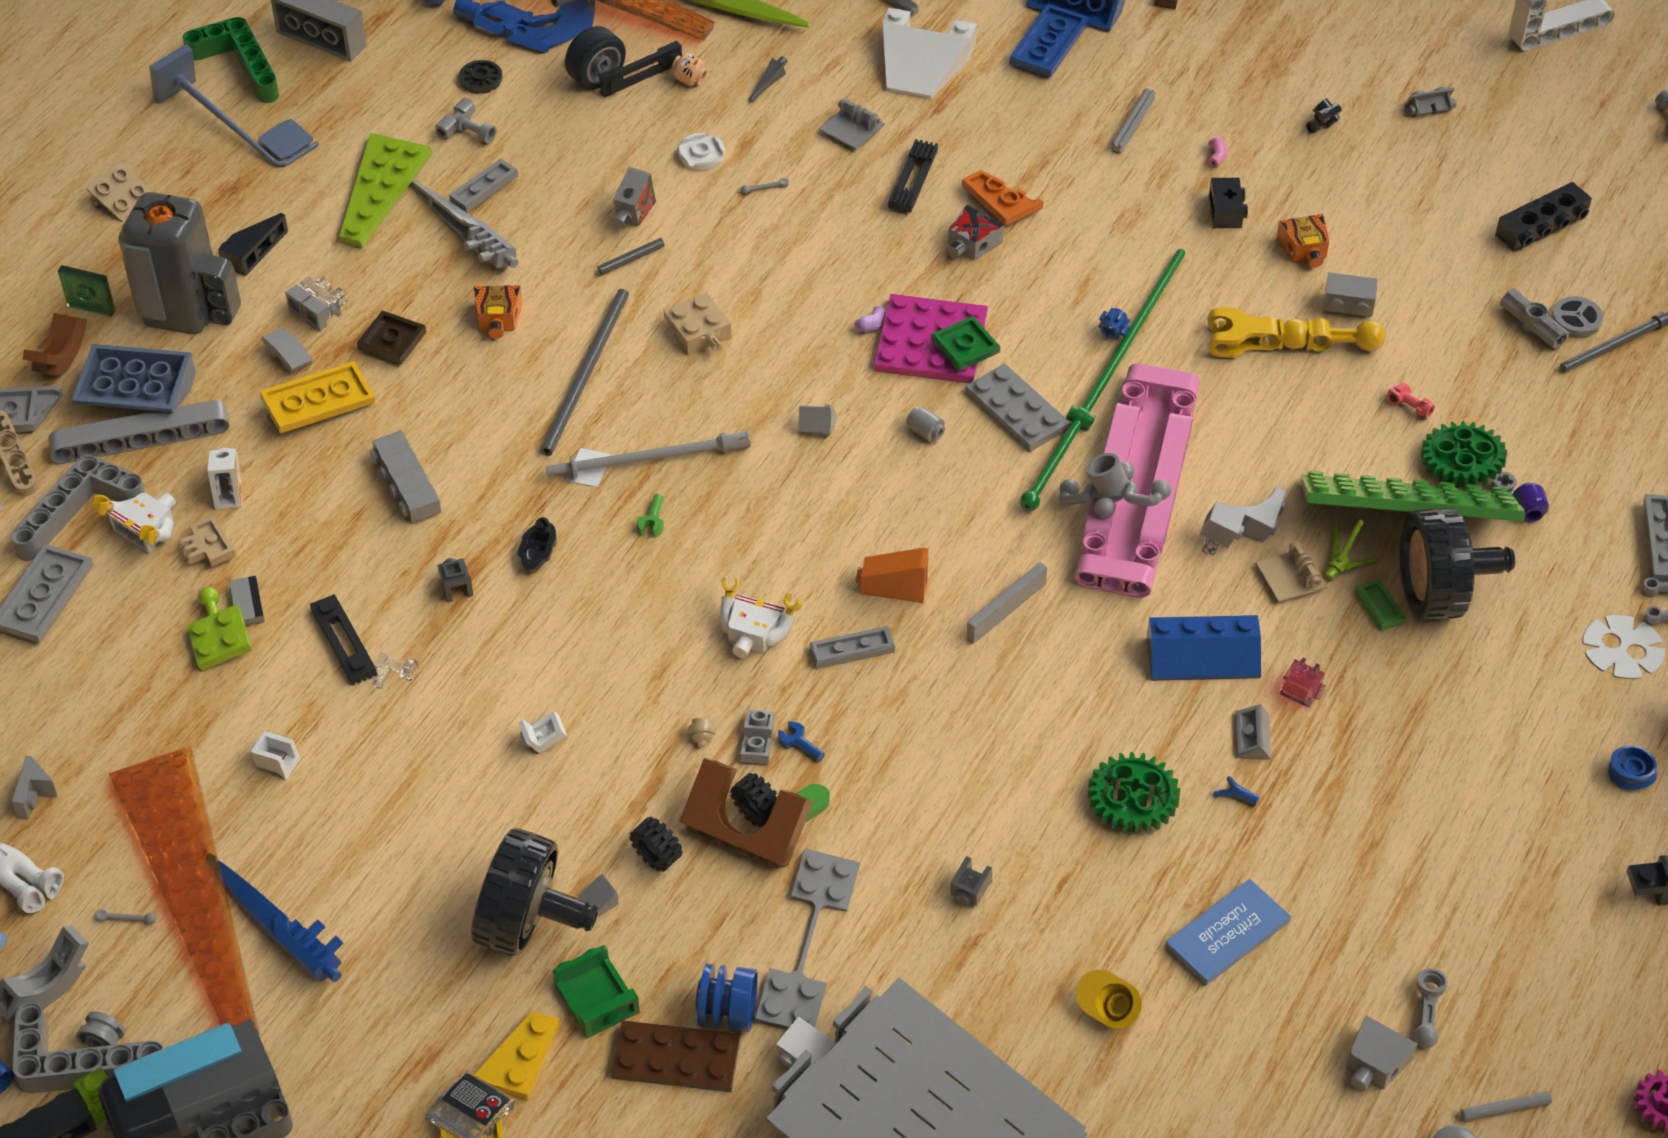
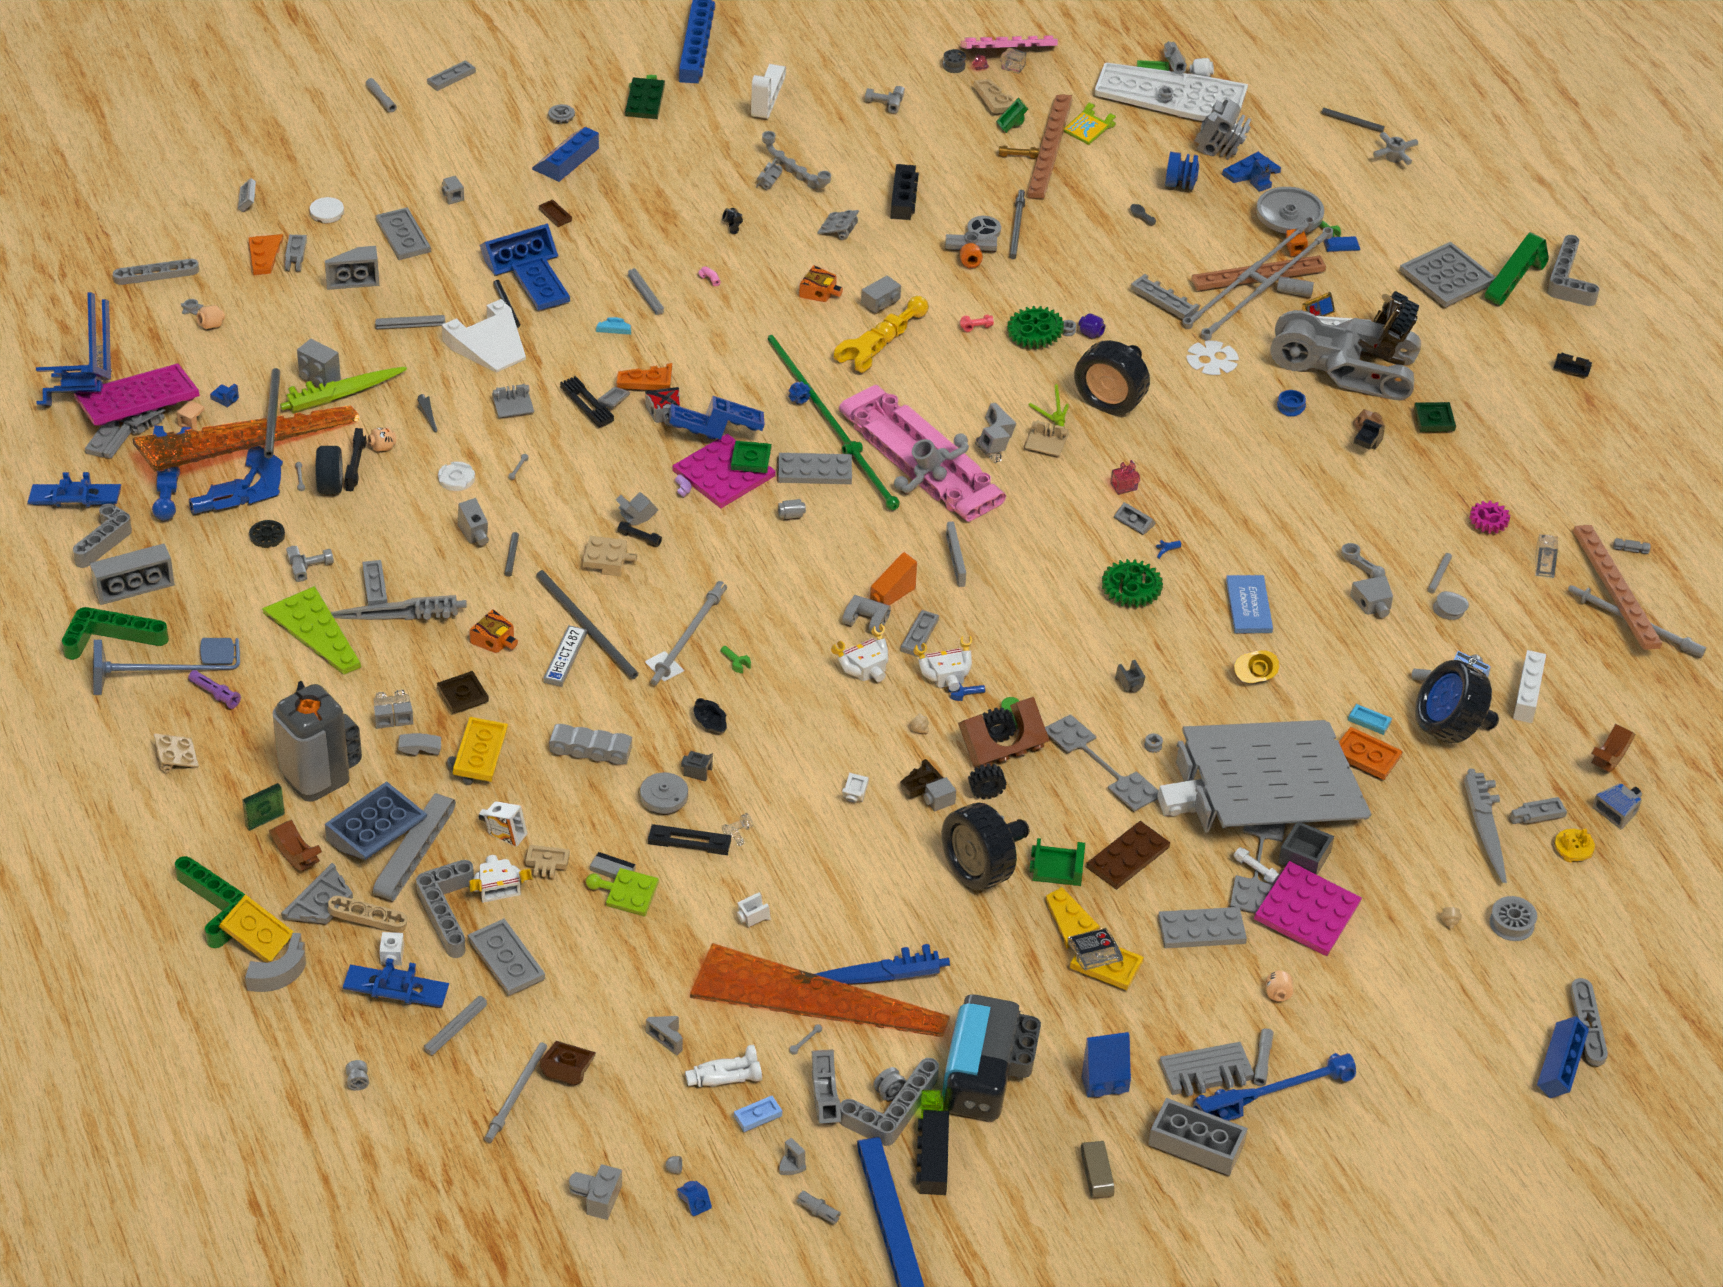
camera: 55 degrees left, 5 degrees down
blue wheel [696,963,758,1032] -> none
light grey slope [741,710,775,765] -> none
light grey tile [799,404,837,436] -> none
blue slope [1146,615,1261,681] -> none
black brick [1209,177,1248,228] -> none
bright green plate [1300,471,1525,522] -> none
bright green tile [1355,579,1406,631] -> none
none -> medium lavender pin [188,670,241,709]
none -> black bar [493,280,521,328]
none -> tile [544,625,587,687]
none -> medium azure tile [596,317,631,335]
none -> light grey tile [597,387,630,409]
none -> light grey brick [616,492,658,525]
none -> black bar [618,521,662,547]
none -> light grey wheel [640,772,688,814]
none -> blue bracket [669,396,765,439]
none -> light grey bar [762,131,831,189]
none -> light grey hinge [817,210,859,240]
none -> light grey connector [842,595,891,632]
none -> dark brown wing [900,759,943,798]
none -> white torso [913,636,972,691]
none -> light grey brick [924,777,956,812]
none -> orange head [959,243,983,268]
none -> light grey bush [1145,733,1163,753]

